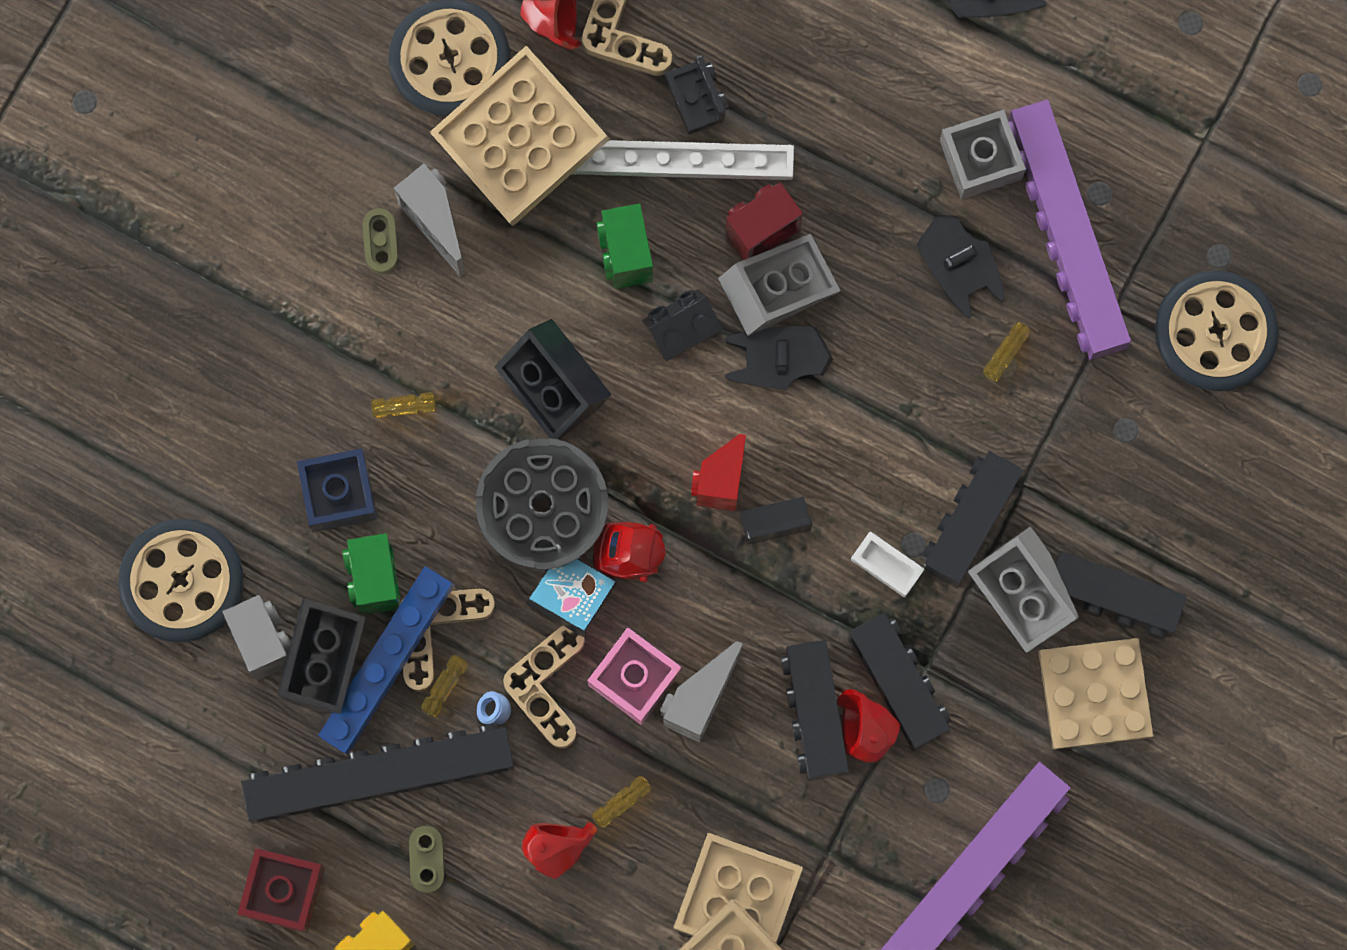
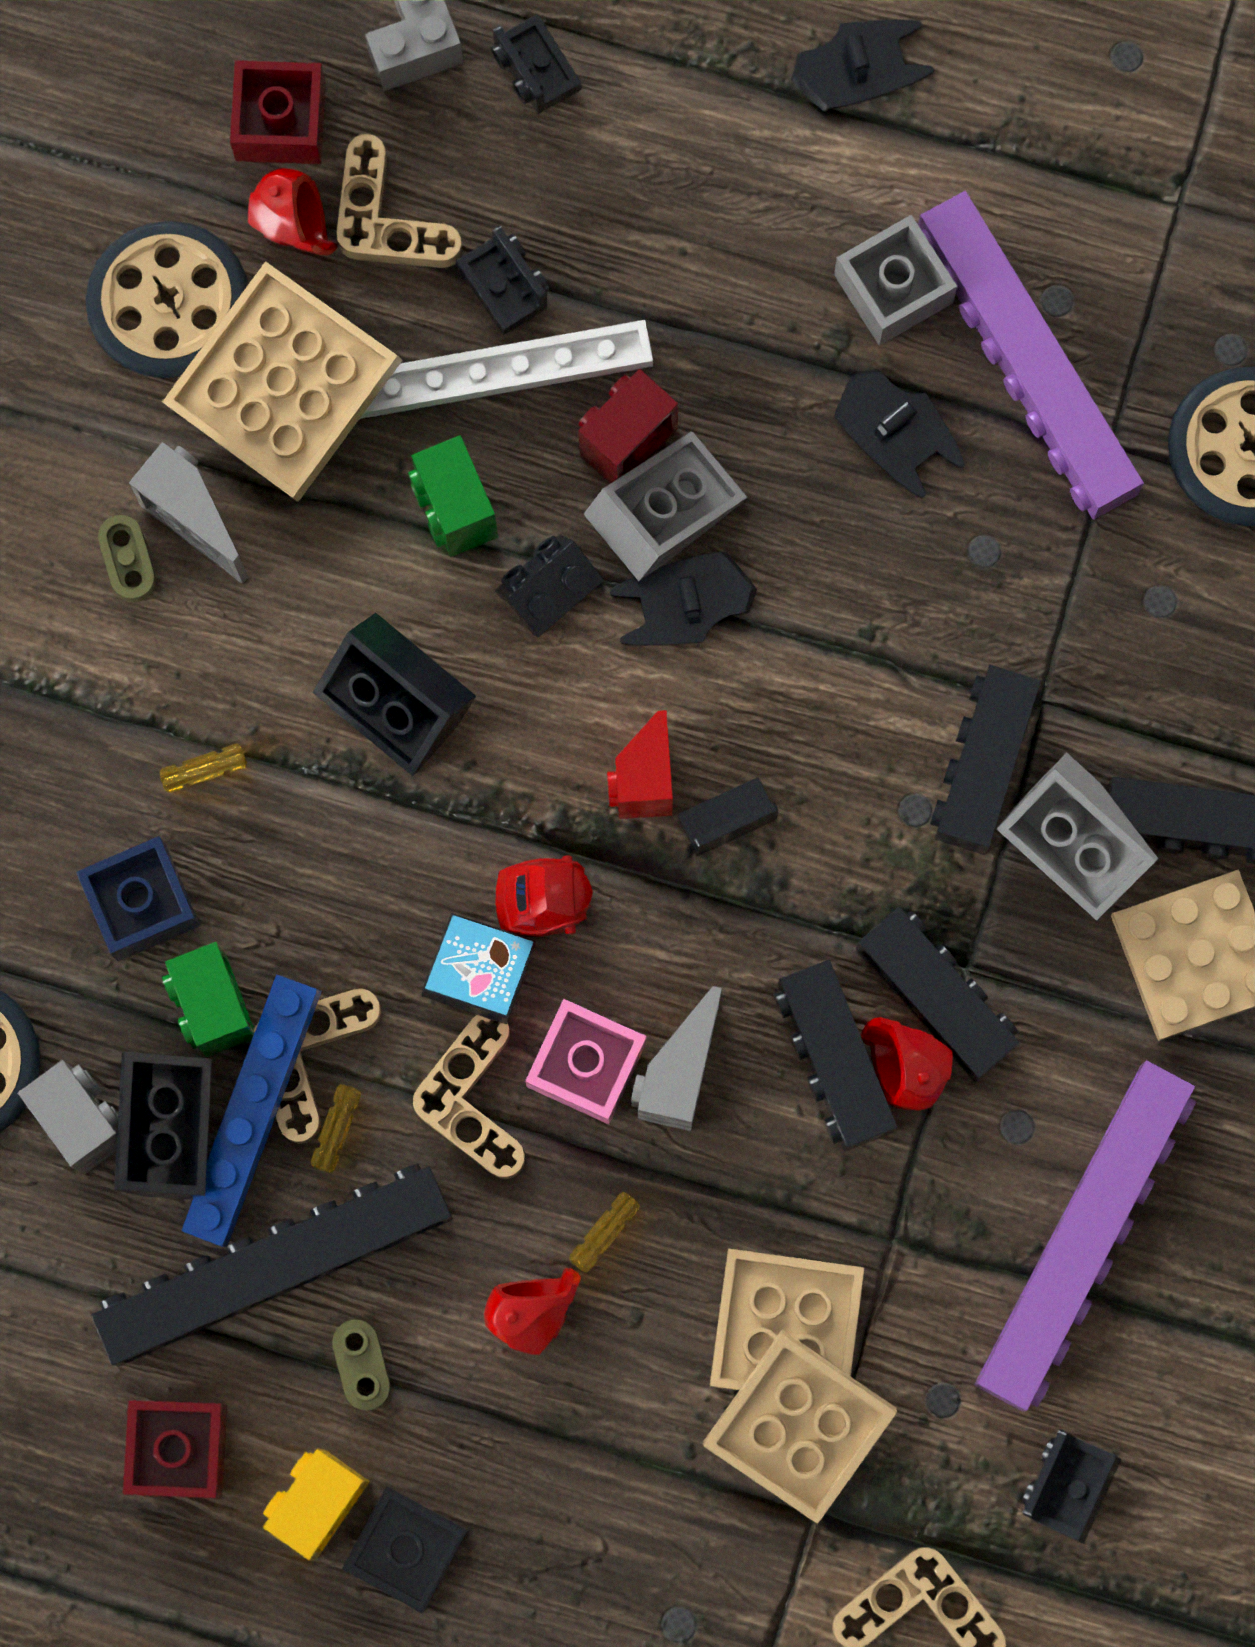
camera: 10 degrees left, 0 degrees up
dark grey brick [476,438,608,569] -> none
light blue piece [477,691,511,725] -> none
white tile [851,532,924,598] -> none
clear yellow axle [983,322,1031,381] -> none

